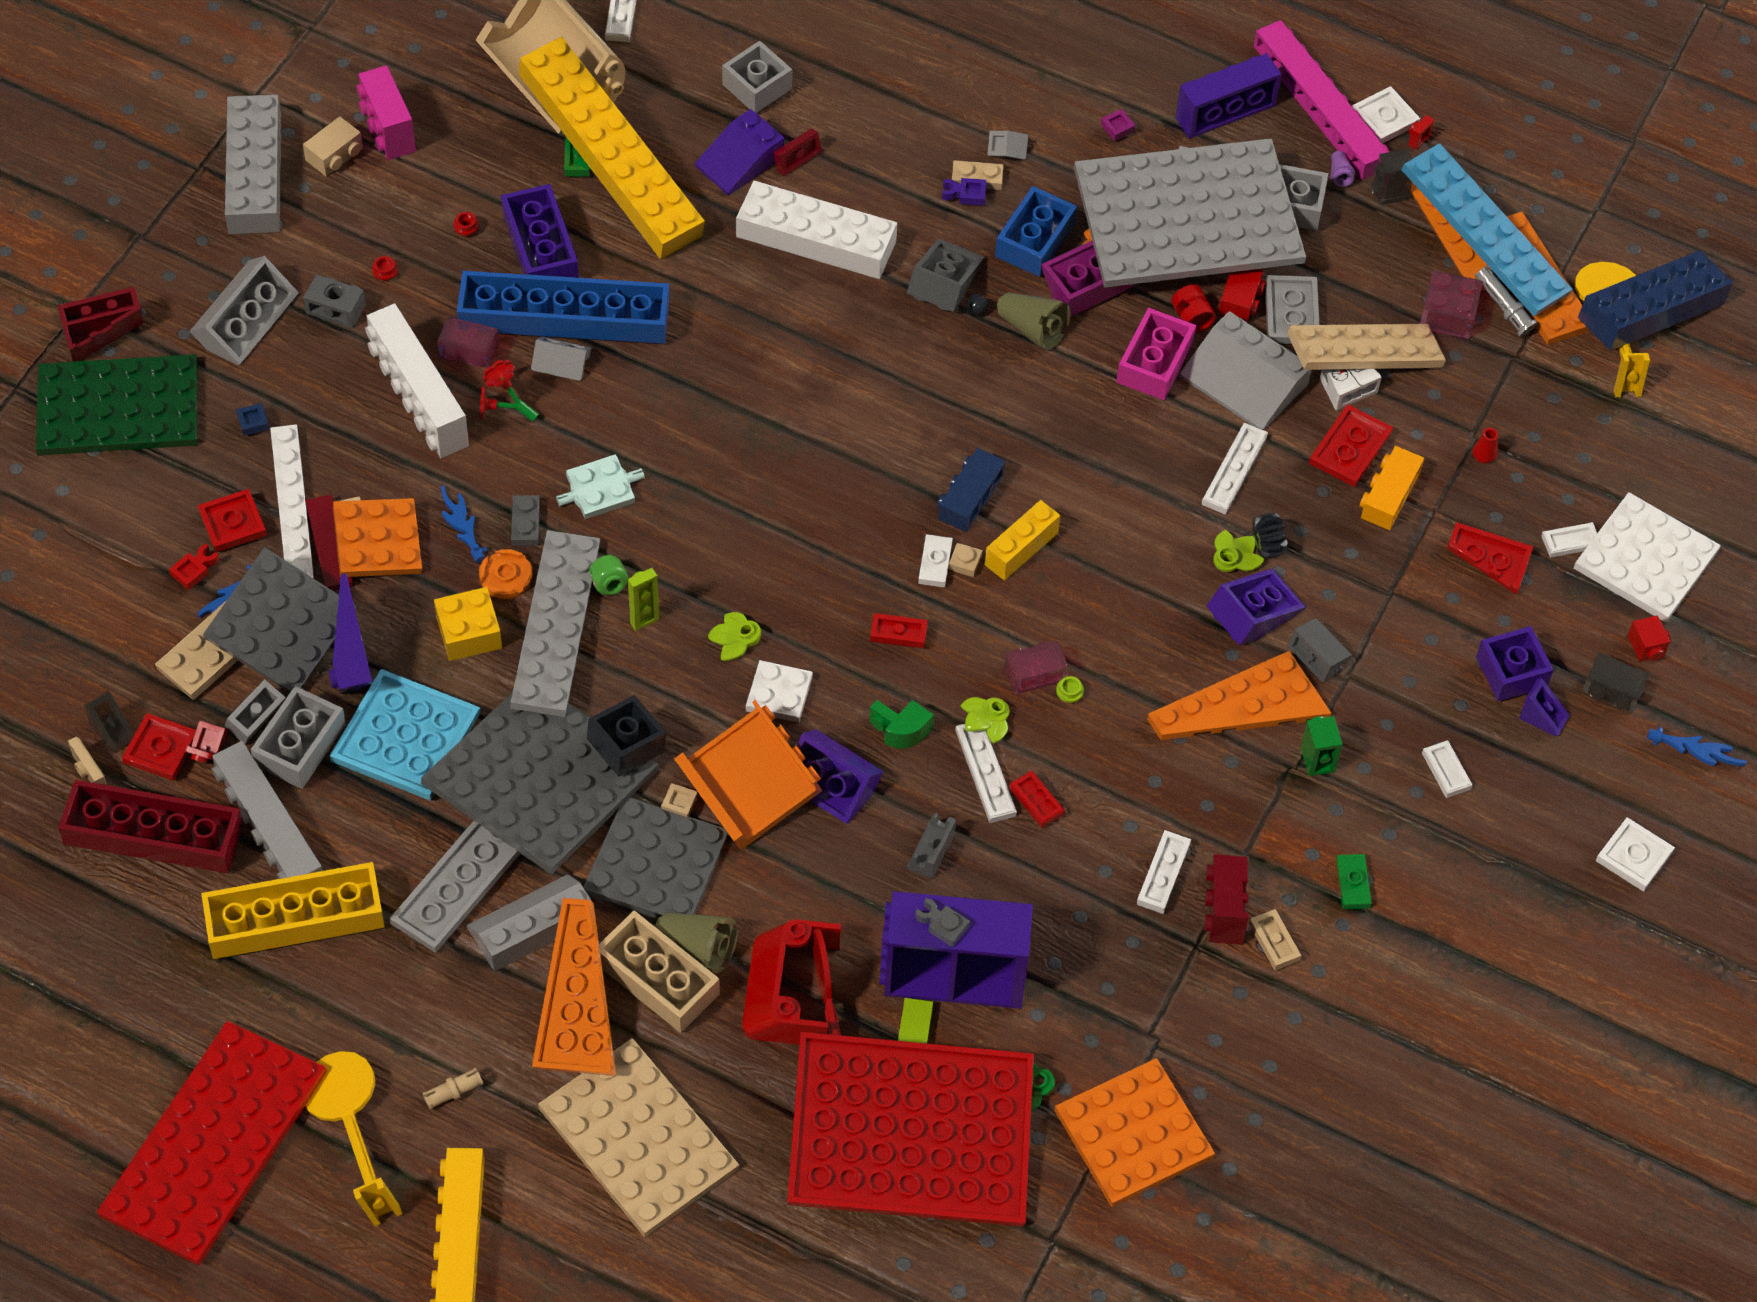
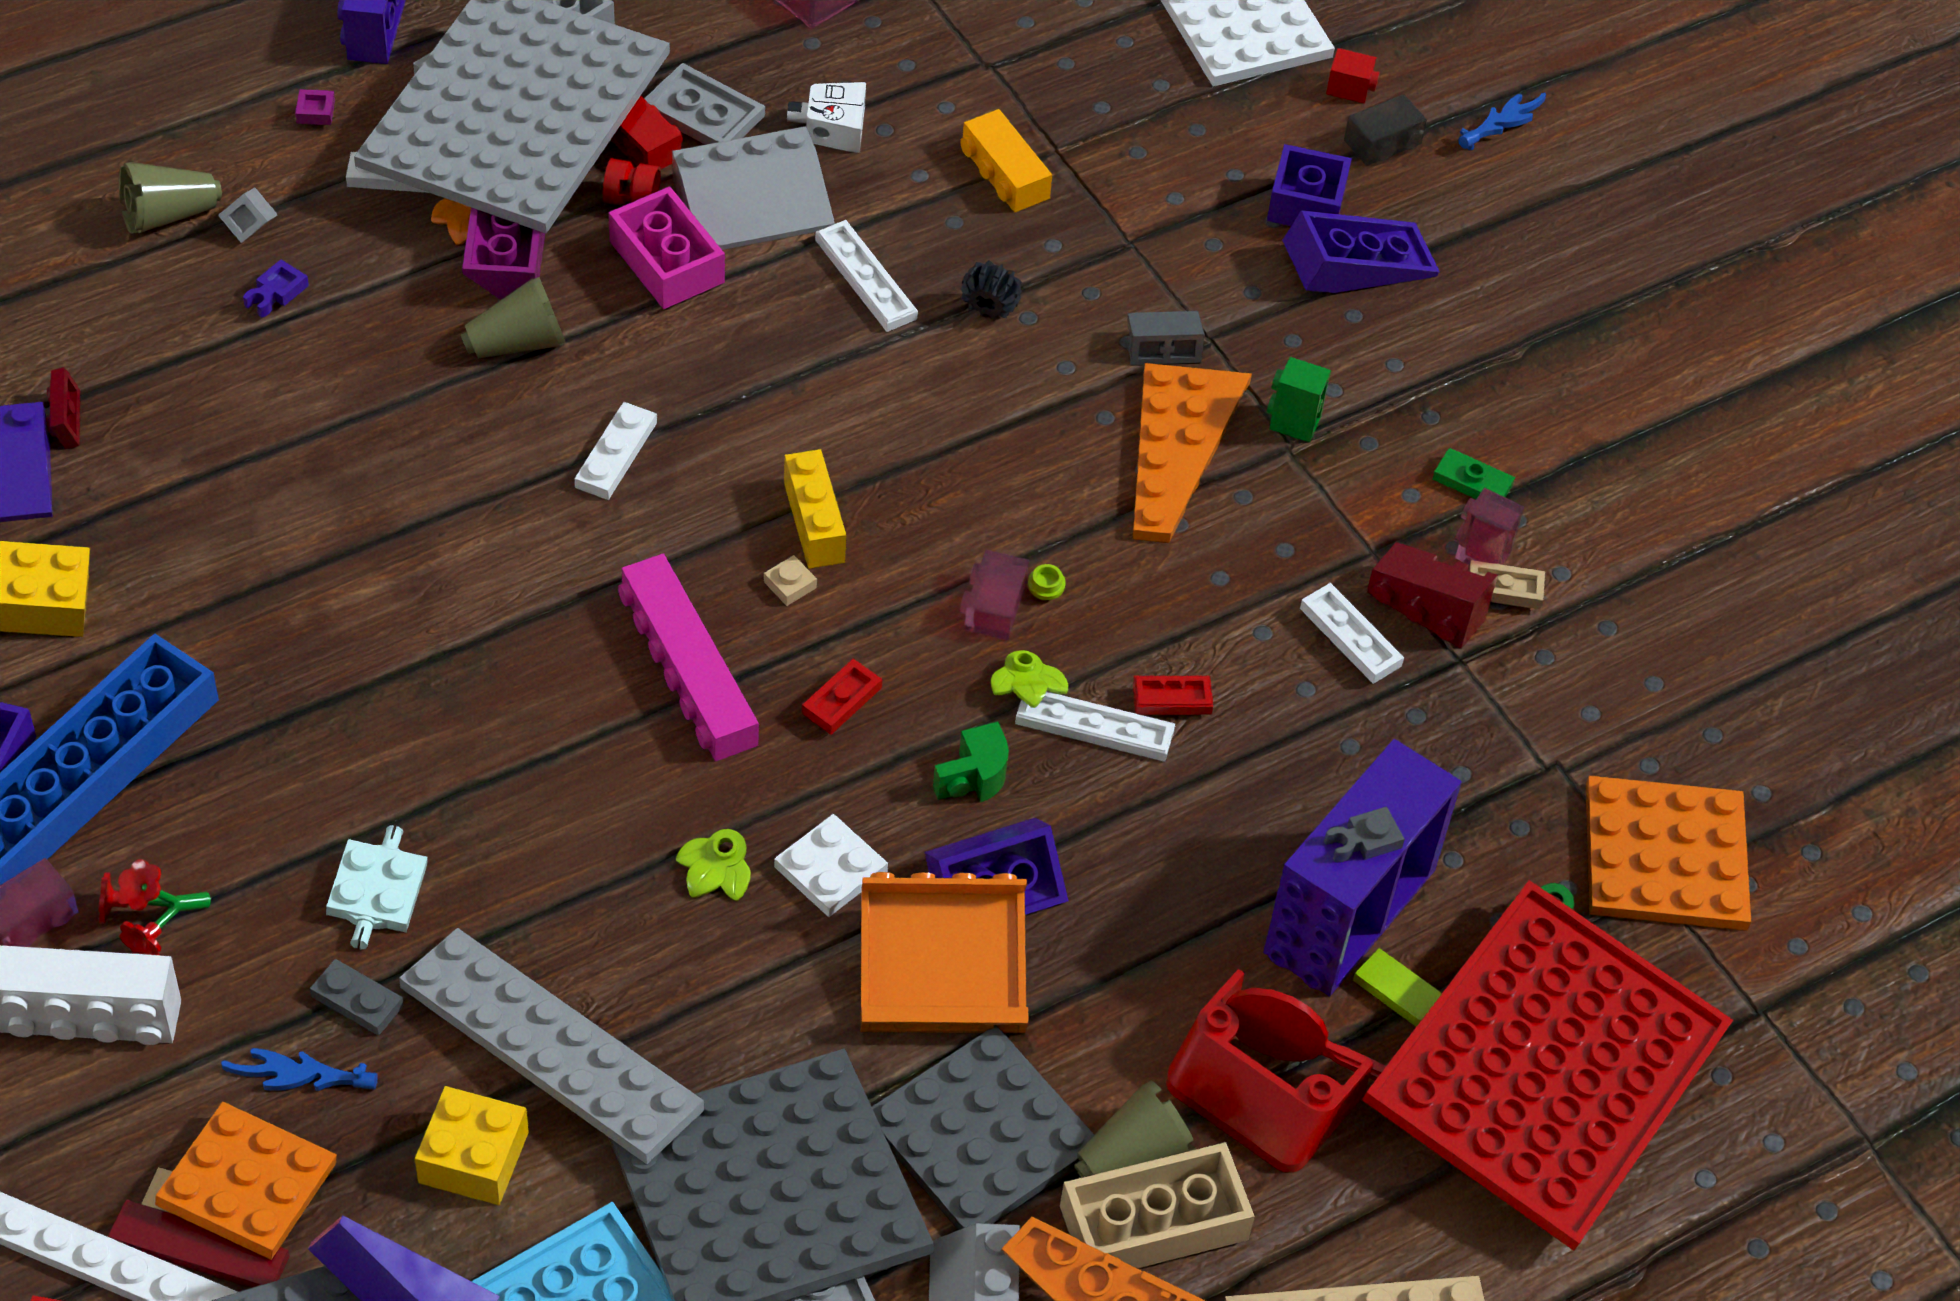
camera: 60 degrees left, 5 degrees down
orange tile [479,549,533,599] -> none
light grey panel [531,337,592,380] -> none
black brick [587,695,666,777] -> none
bright green head [589,555,628,595] -> none
lime plate [628,568,659,631] -> none
tan plate [661,783,698,817] -> none
white brick [736,181,897,279] -> none
dark grey slope [907,238,985,312] -> none
dark grey hinge [907,813,956,879] -> none
white plate [918,534,953,587] -> none
dark blue brick [937,448,1005,533] -> none
tan plate [952,160,1003,190] -> none
black hinge [967,294,990,316] -> none
blue brick [995,186,1077,277] -> none
dark purple slope [1206,569,1305,645] -> none
lime plate [1213,530,1264,572] -> none
tan plate [1287,324,1446,370] -> none
red plate [1309,404,1393,487] -> none
white tile [1422,740,1472,798] -> none
red wing [1447,522,1533,595] -> none
red cone [1472,428,1499,464] -> none
dark purple slope [1519,678,1570,736] -> none
white tile [1542,522,1597,557] -> none
white plate [1596,818,1675,892] -> none
none -> olive cone [118,162,222,233]
none -> white plate [574,402,657,500]
none -> dark pink brick [618,553,759,762]
none -> dark purple slope [1282,210,1440,293]
none -> clear pink brick [1455,488,1524,565]

